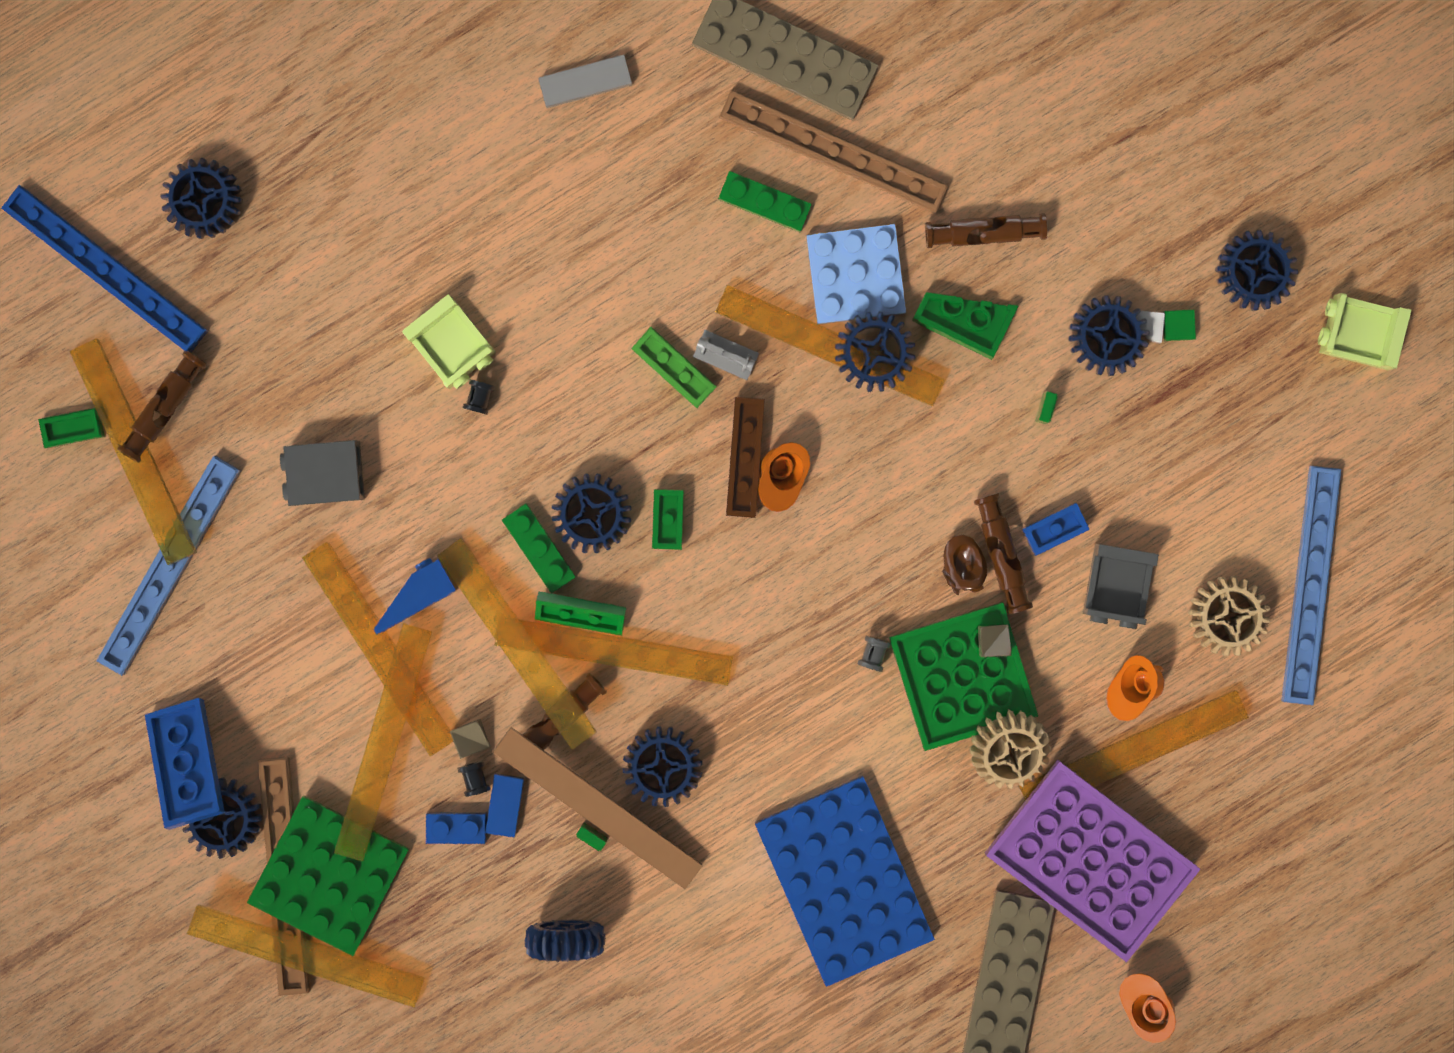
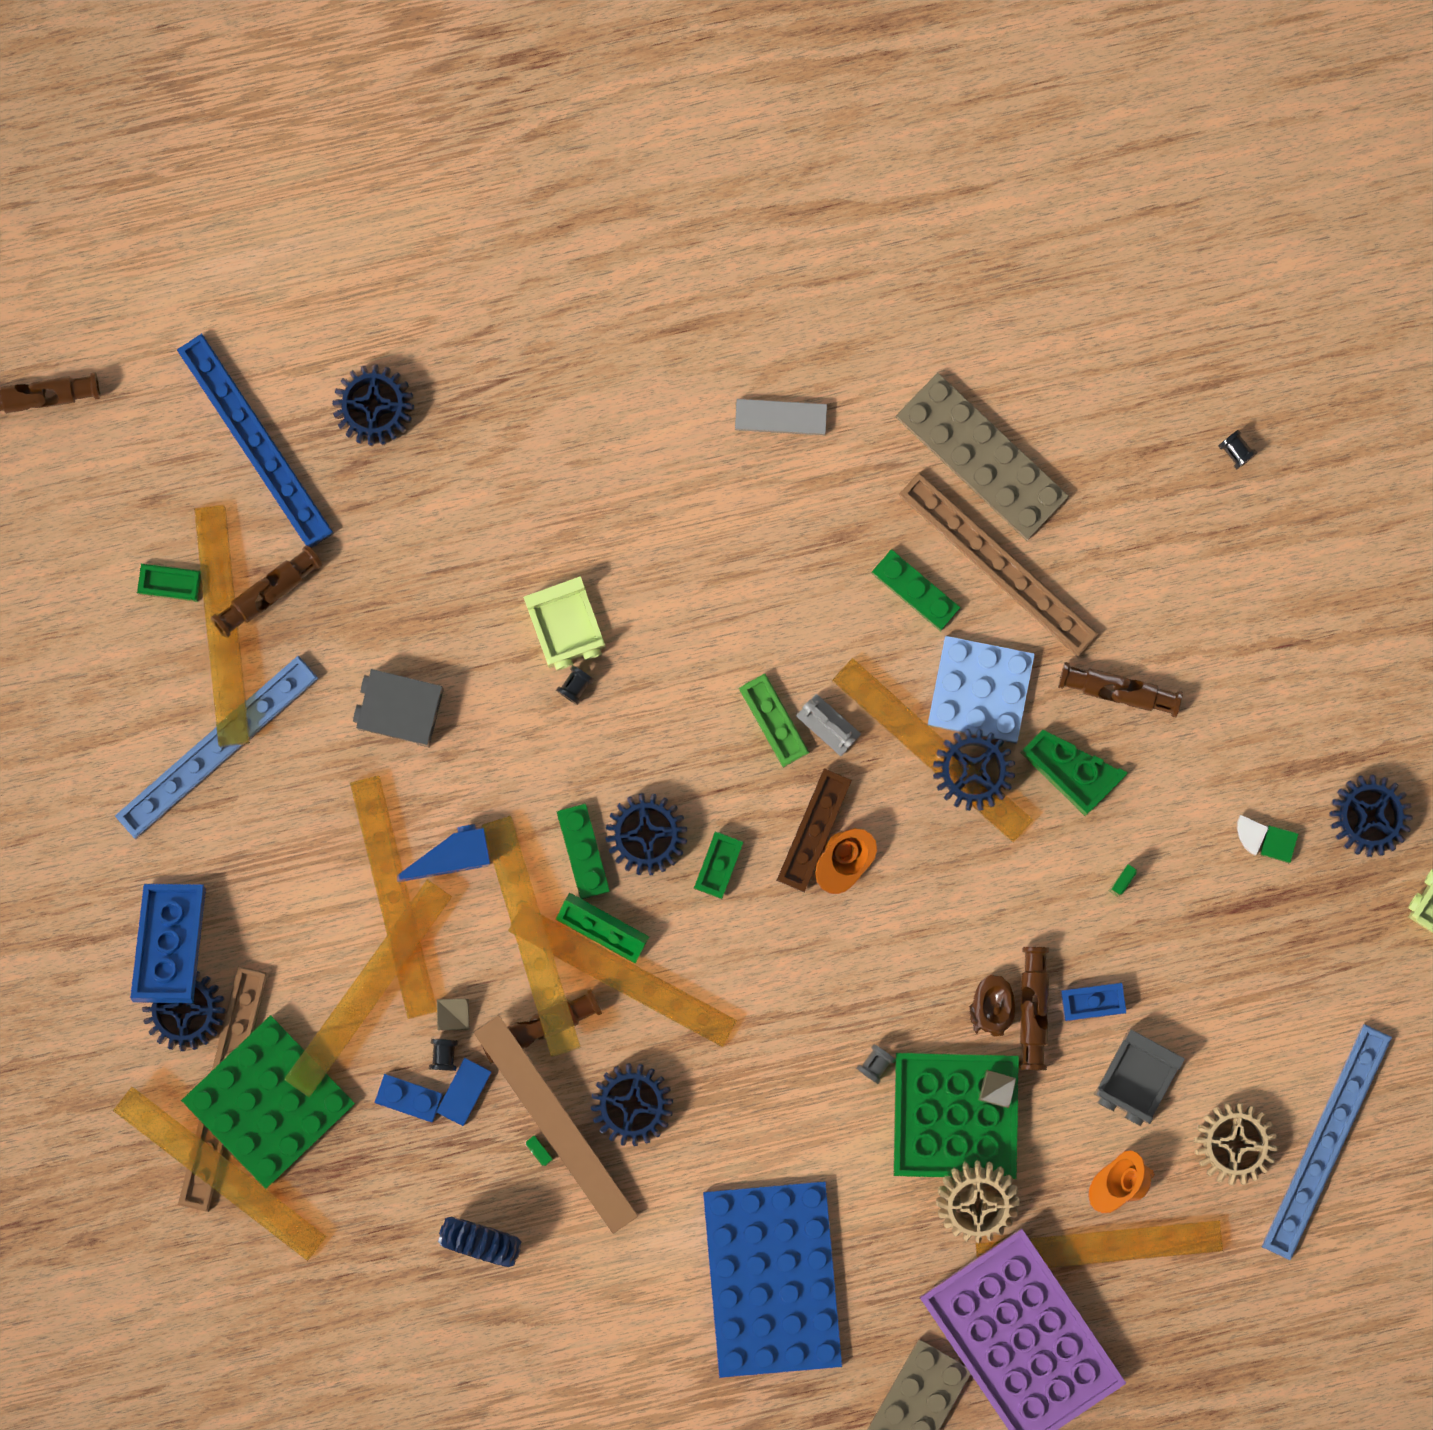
camera: 20 degrees right, 5 degrees down
dark blue gear [1068,295,1150,376] -> none

